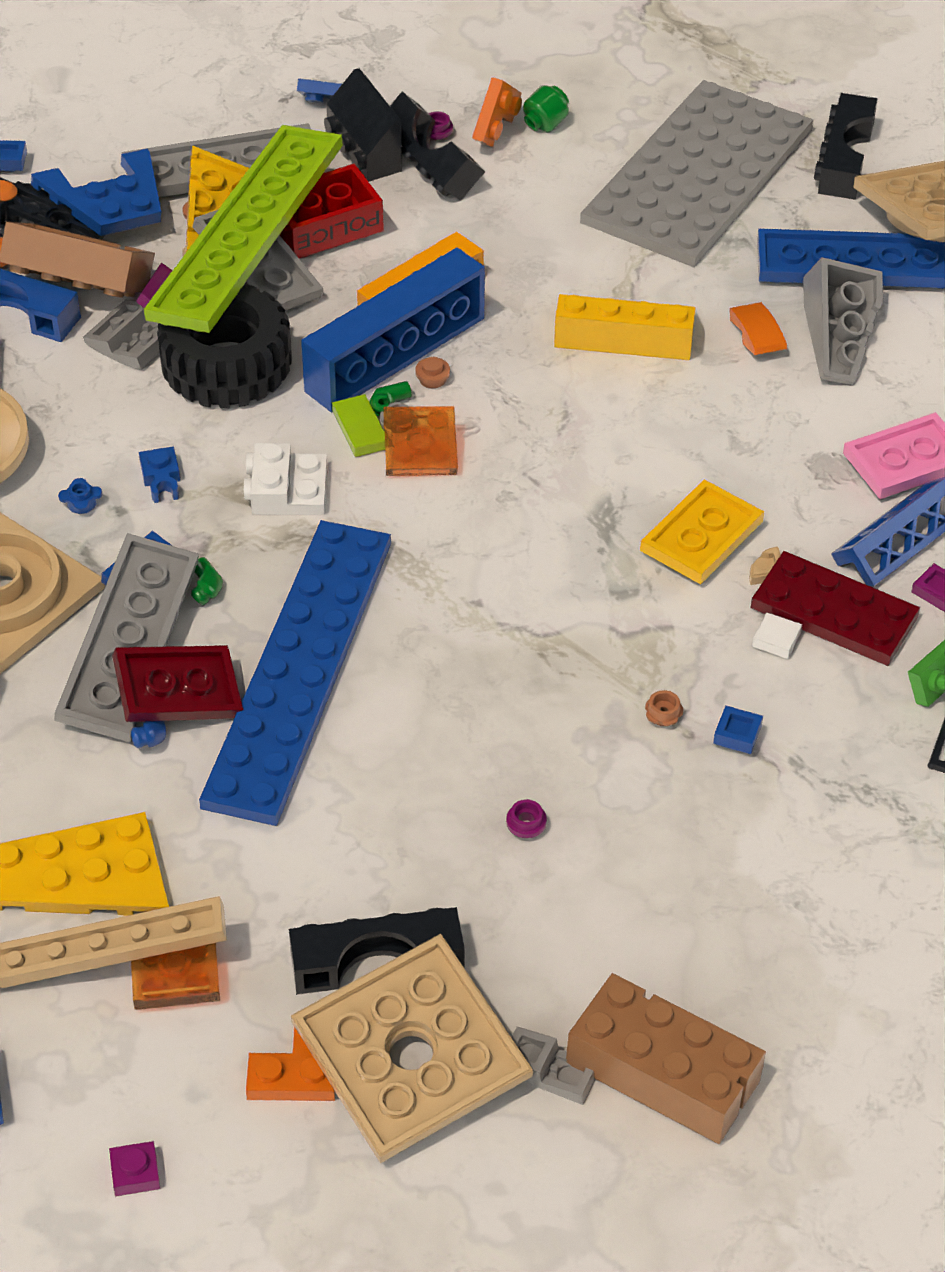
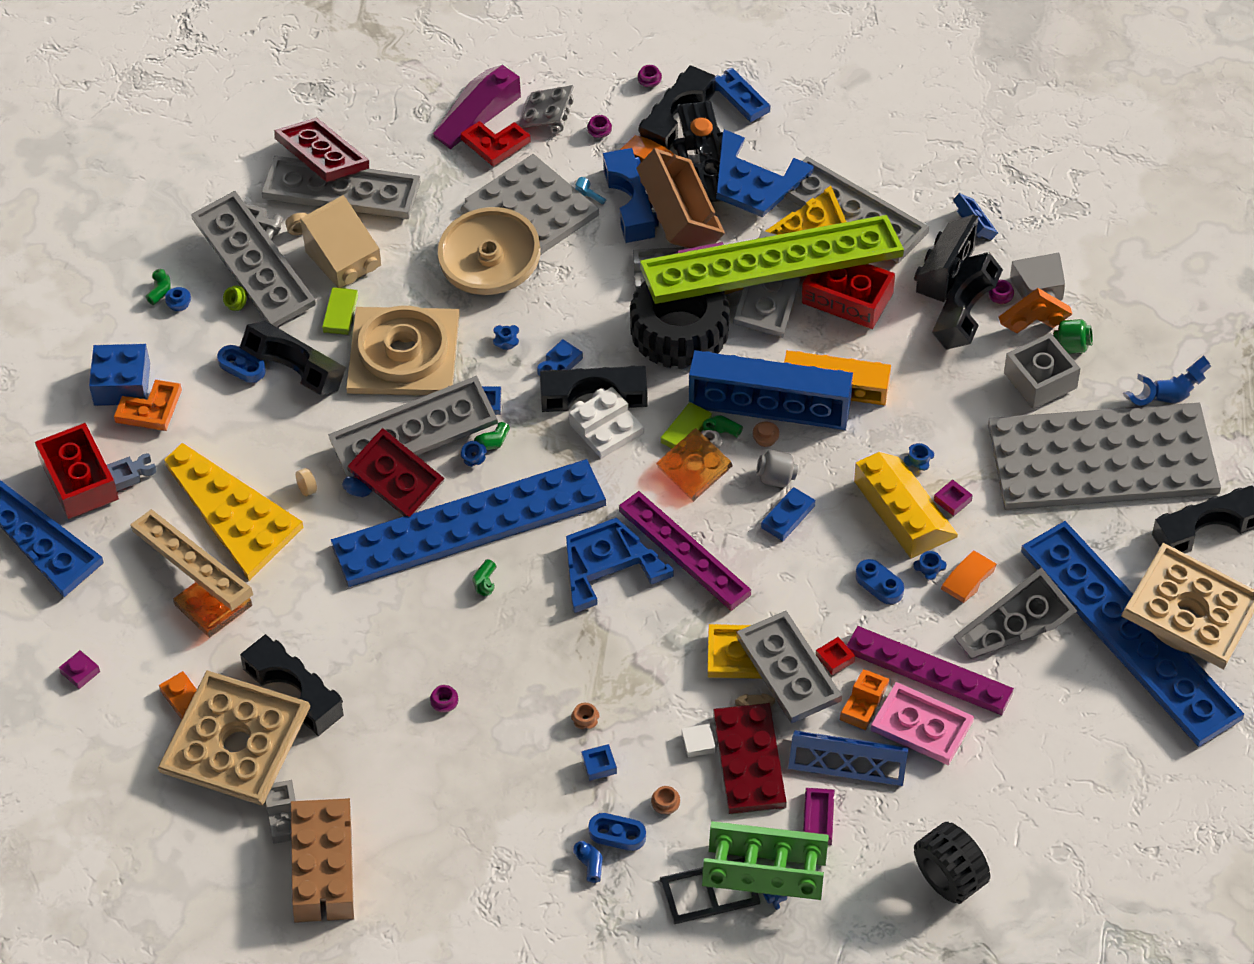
camera: 55 degrees right, 5 degrees up
none -> tan tile [295,468,317,496]
none -> blue plate [461,441,487,467]
none -> green arm [472,559,497,596]
none -> black arch [540,366,648,412]
none -> blue wing [566,518,674,613]
none -> blue arm [573,841,603,883]
none -> blue plate [588,813,646,851]
none -> magenta plate [619,491,751,611]
none -> nougat plate [651,786,680,814]
none -> light grey plate [736,611,842,724]
none -> light grey head [756,450,798,487]
none -> blue plate [761,487,816,541]
none -> red plate [815,637,855,675]
none -> orange slope [839,669,889,730]
none -> magenta plate [847,626,1014,716]
none -> blue plate [856,559,904,604]
none -> blue plate [904,443,934,471]
none -> blue plate [913,551,947,580]
none -> magenta plate [934,479,973,517]
none -> light grey brick [1004,333,1081,409]
none -> light grey torso [1010,252,1065,301]
none -> blue piece [1123,355,1211,406]

